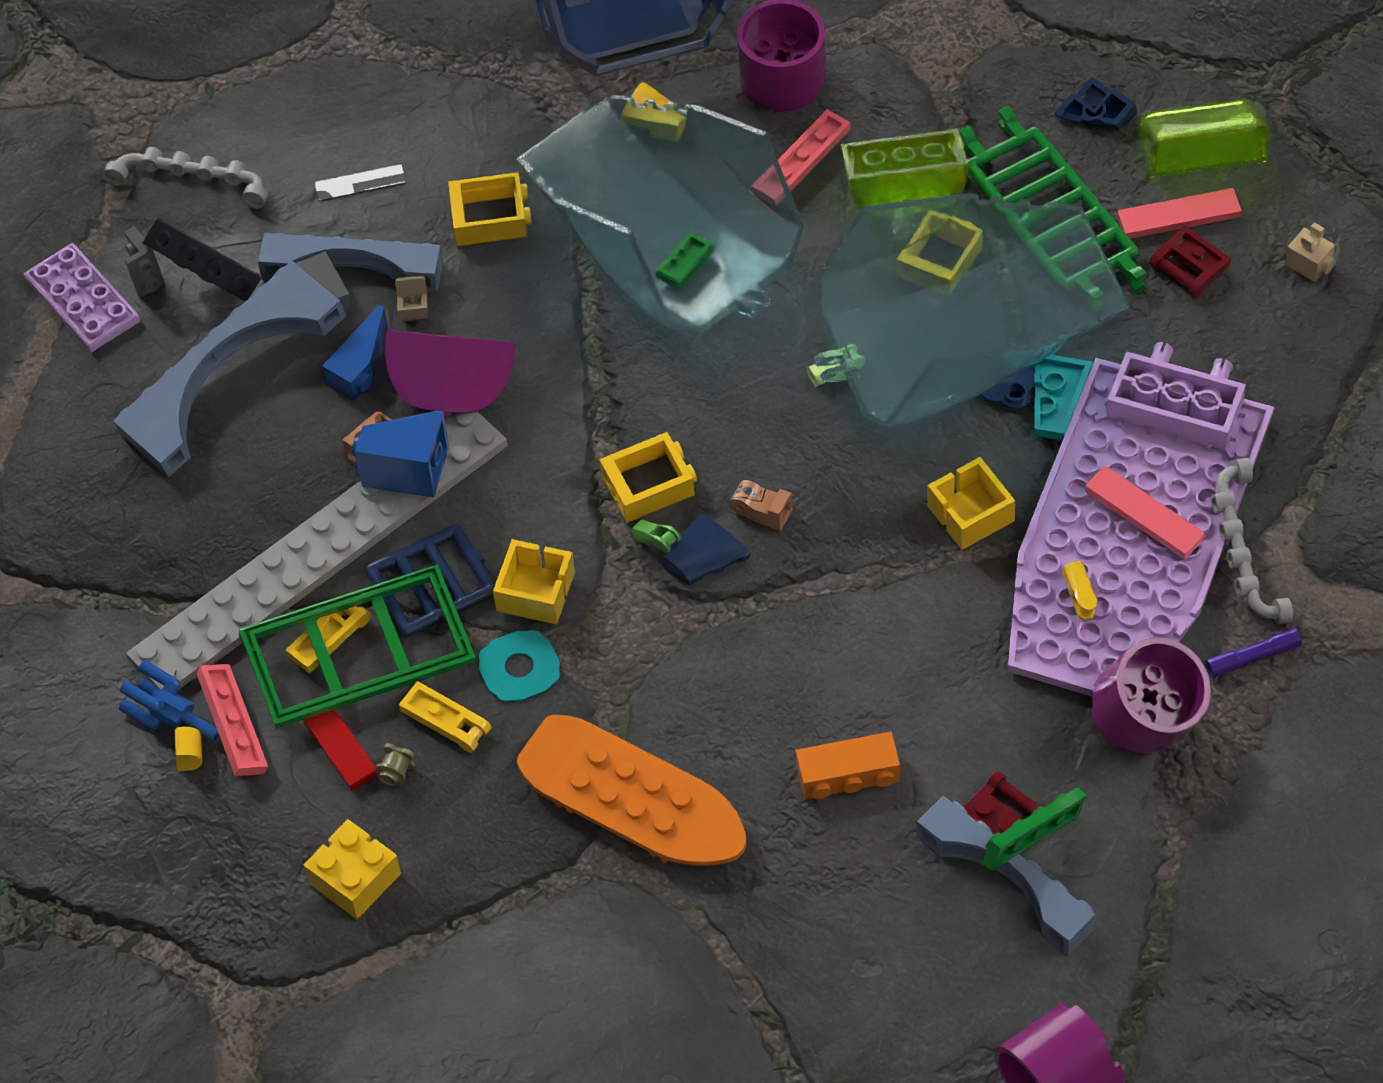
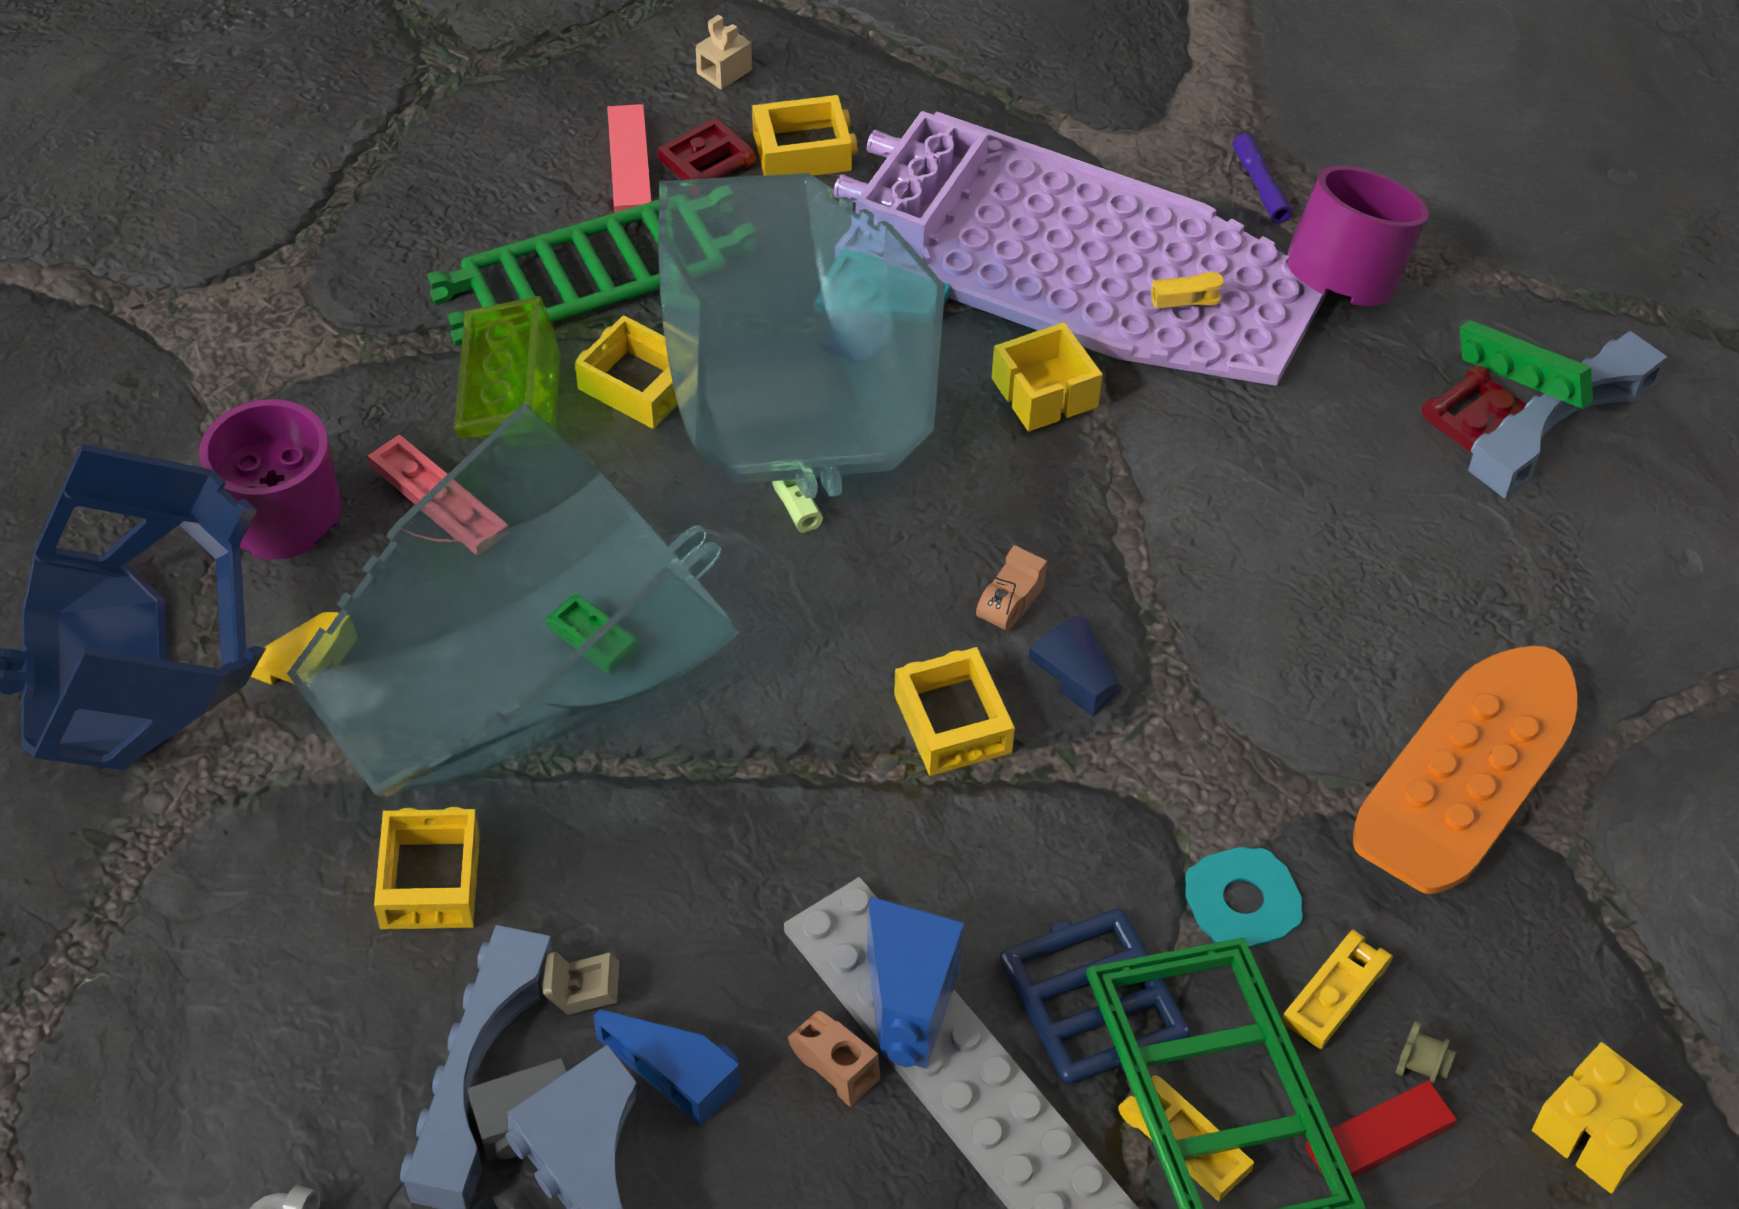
camera: 90 degrees left, 5 degrees down
white sticker [315,165,405,200] -> none
magenta brick [385,330,516,418] -> none
yellow piece [493,539,575,625] -> none
bright green bar [632,519,681,553] -> none
orange brick [796,731,900,800] -> none
dark blue slope [1055,76,1138,128] -> none
coral tile [1085,466,1205,559] -> none
clear neon green windscreen [1138,98,1270,177] -> none
light grey bar [1211,458,1293,625] -> none
none -> yellow window [752,95,858,182]

